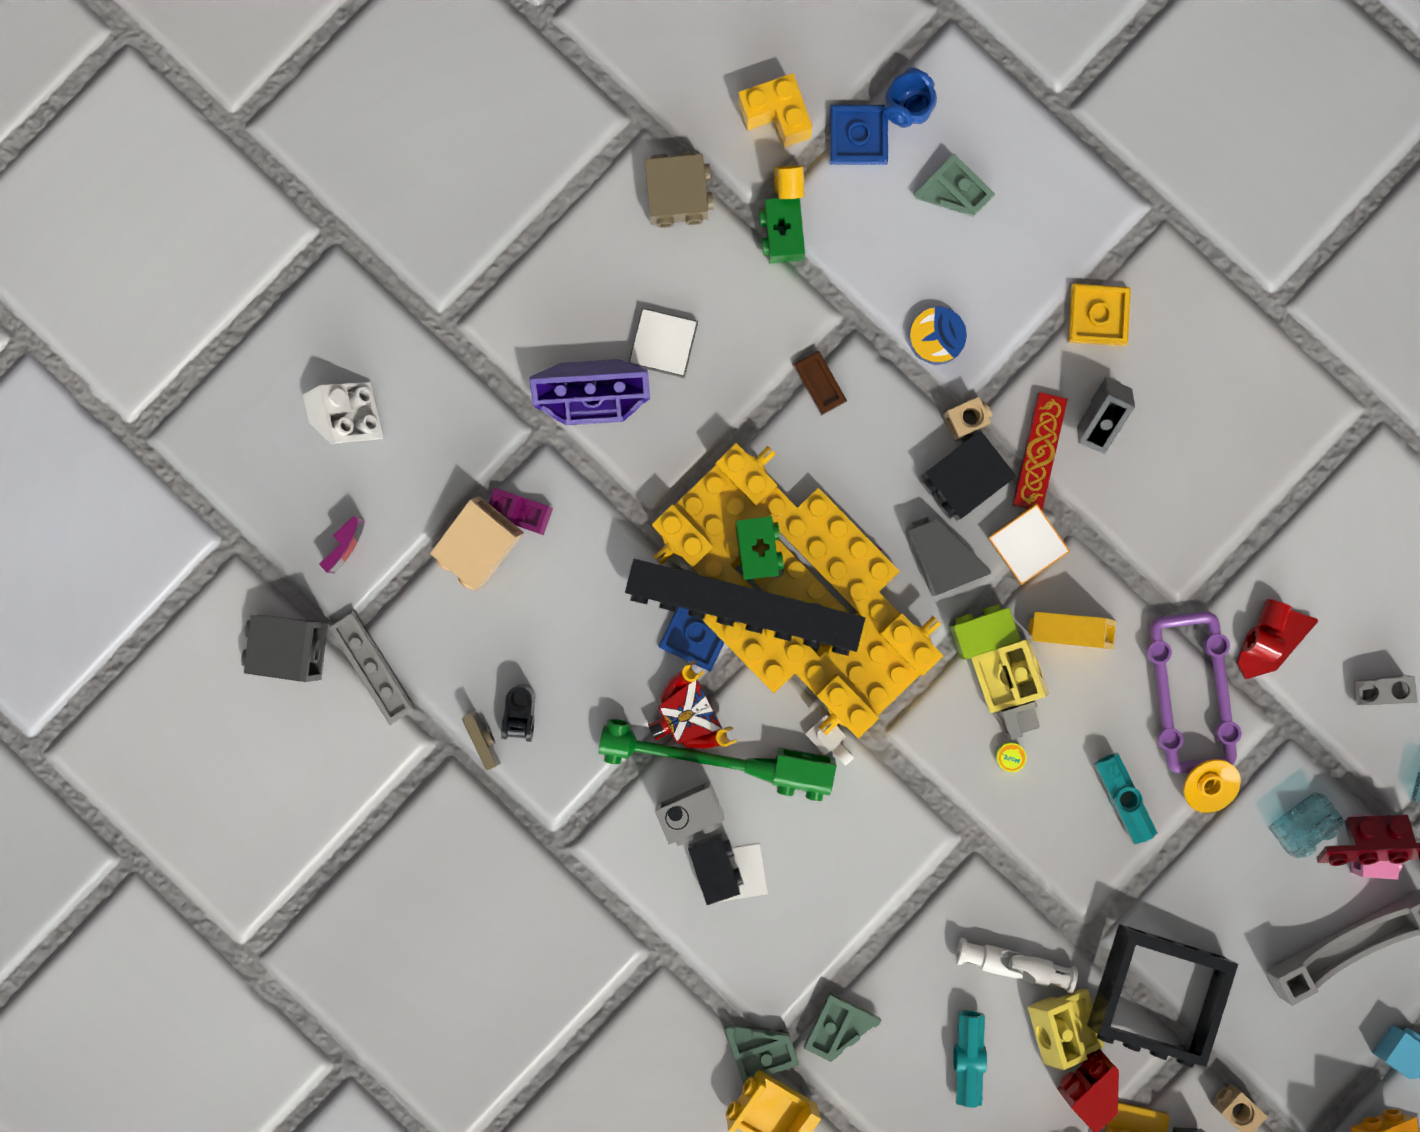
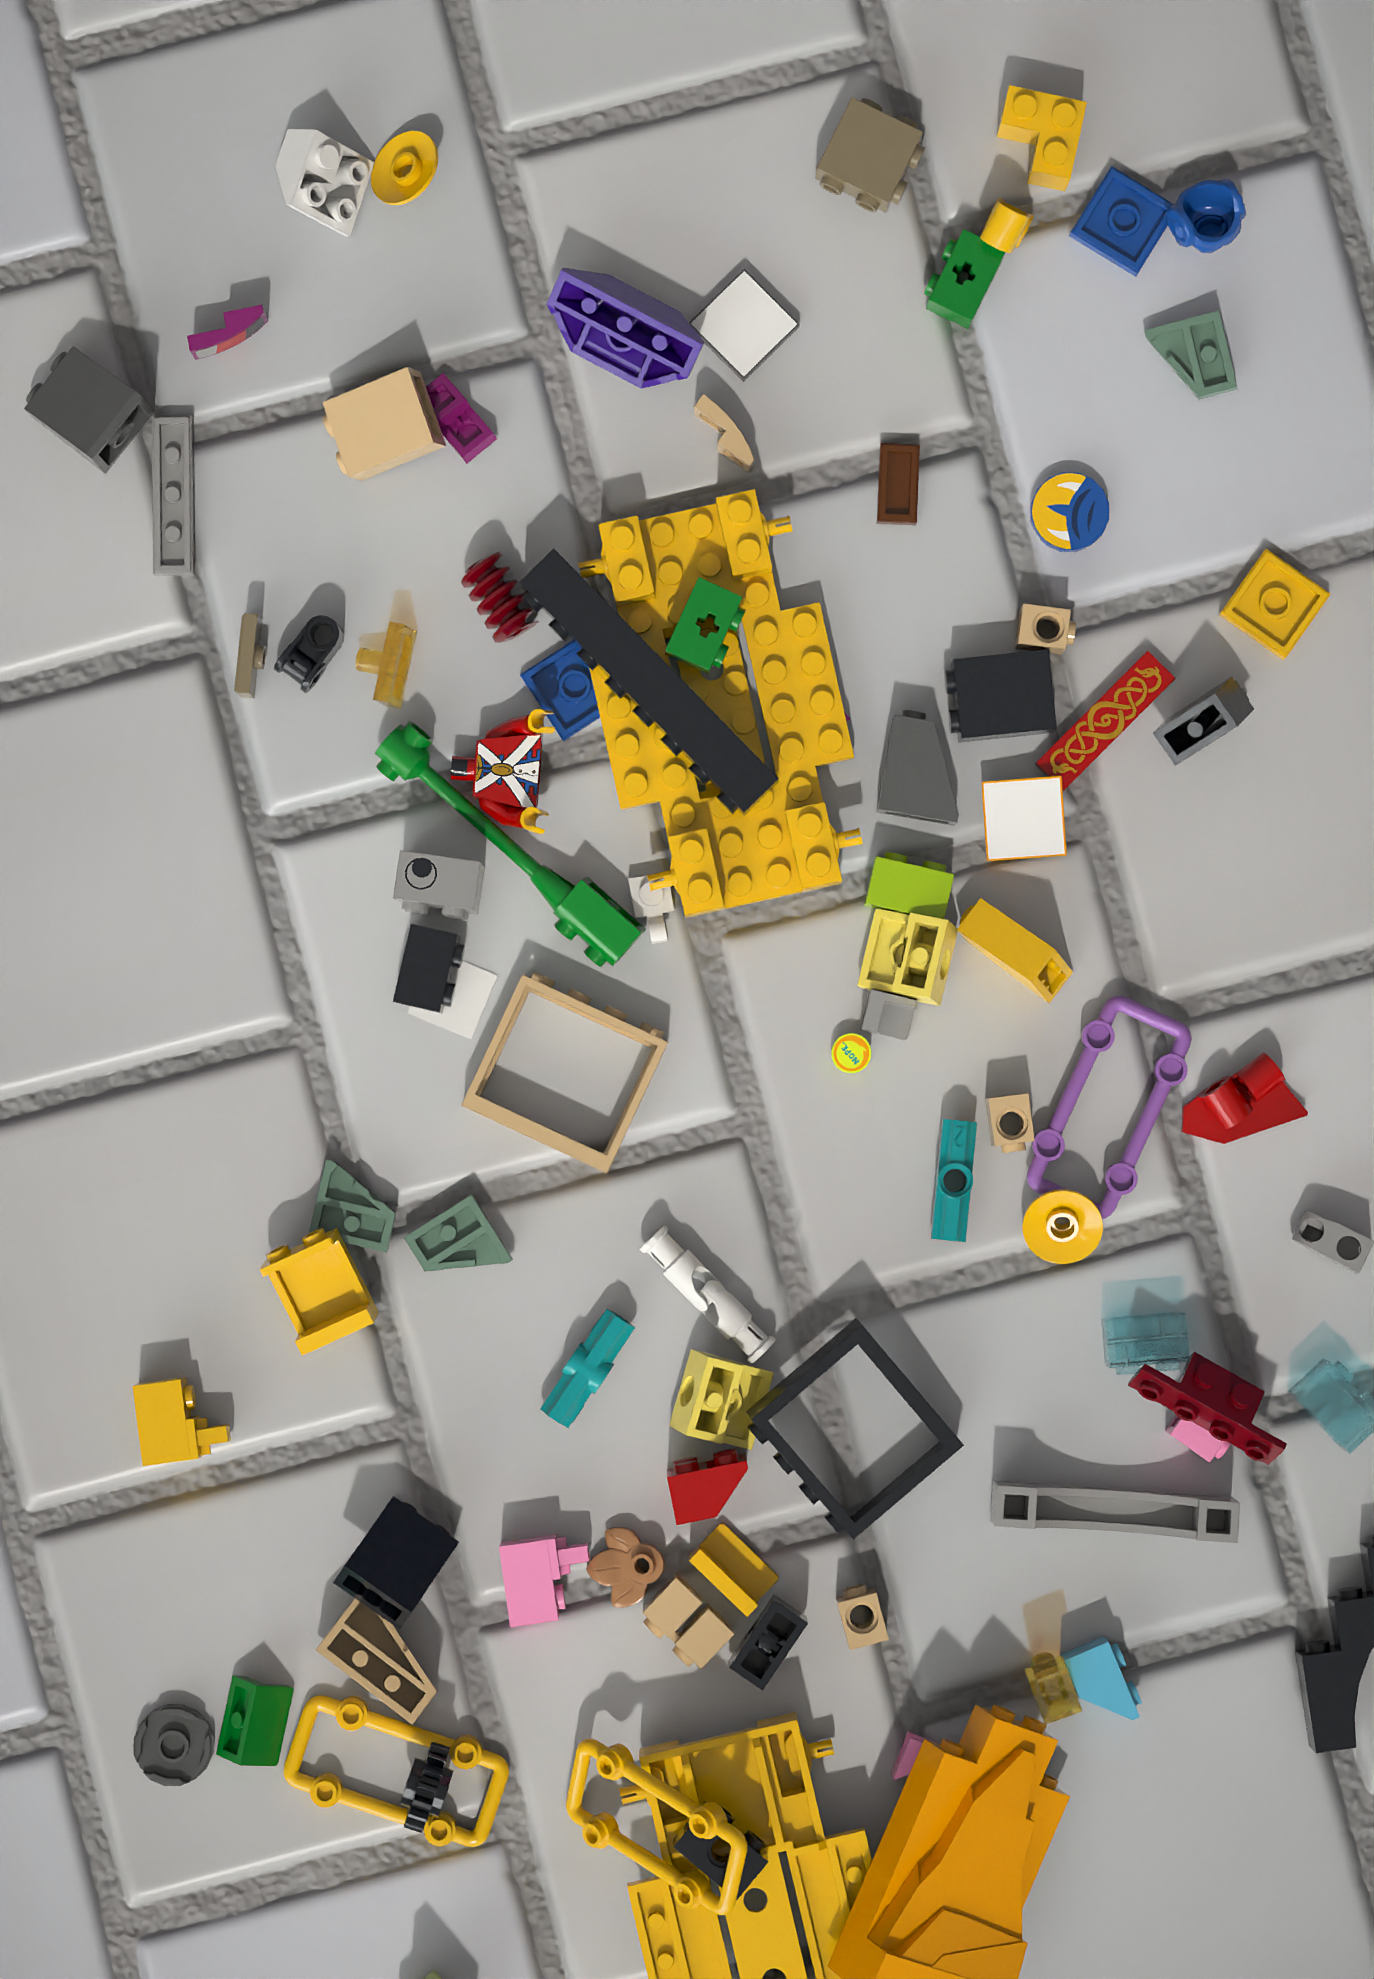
camera: 25 degrees right, 0 degrees up
none -> clear yellow tile [355,622,417,709]
none -> yellow dish [371,131,438,205]
none -> dark red piece [461,551,539,643]
none -> tan window [461,972,668,1173]
none -> tan slope [694,394,754,473]
none -> tan brick [985,1093,1035,1153]
none -> clear yellow tile [1024,1652,1082,1725]

